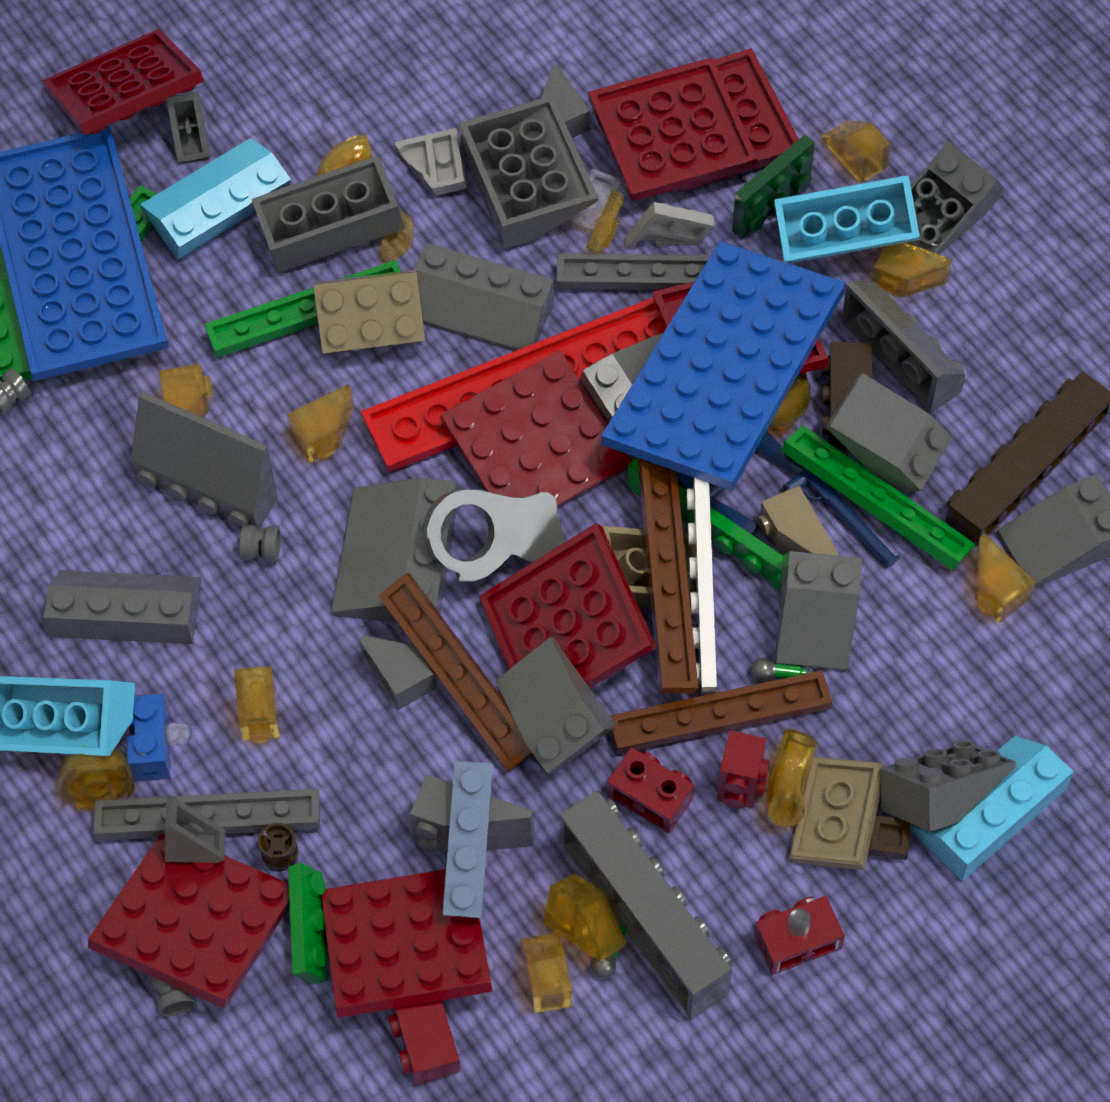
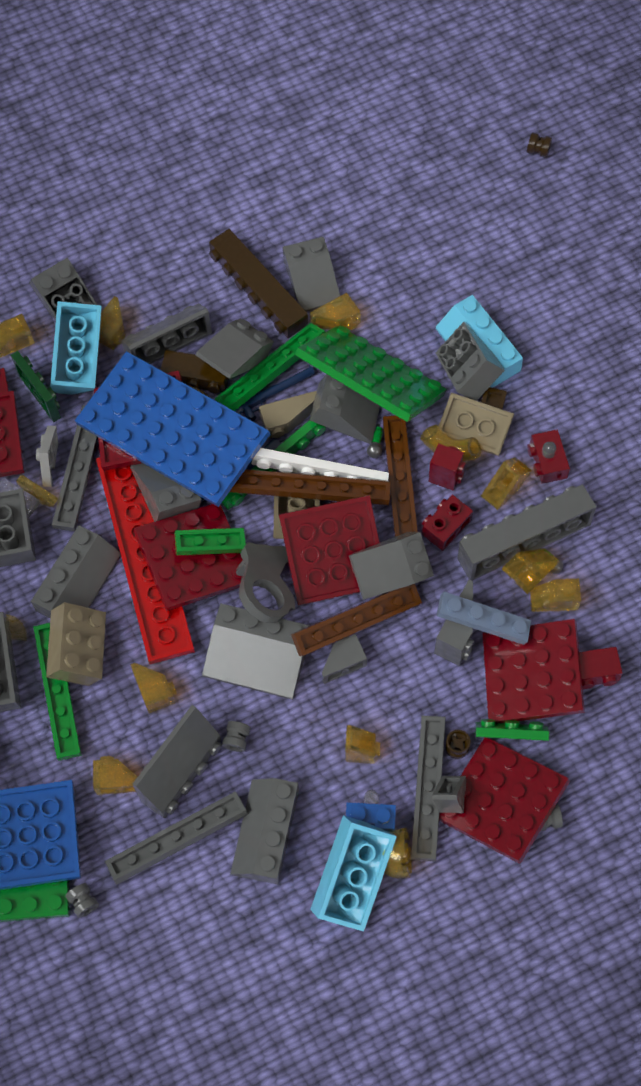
camera: 80 degrees left, 5 degrees up
none -> dark grey plate [105,791,248,885]
none -> green plate [174,528,246,555]
none -> green plate [295,325,447,422]
none -> clear yellow slope [481,457,532,510]

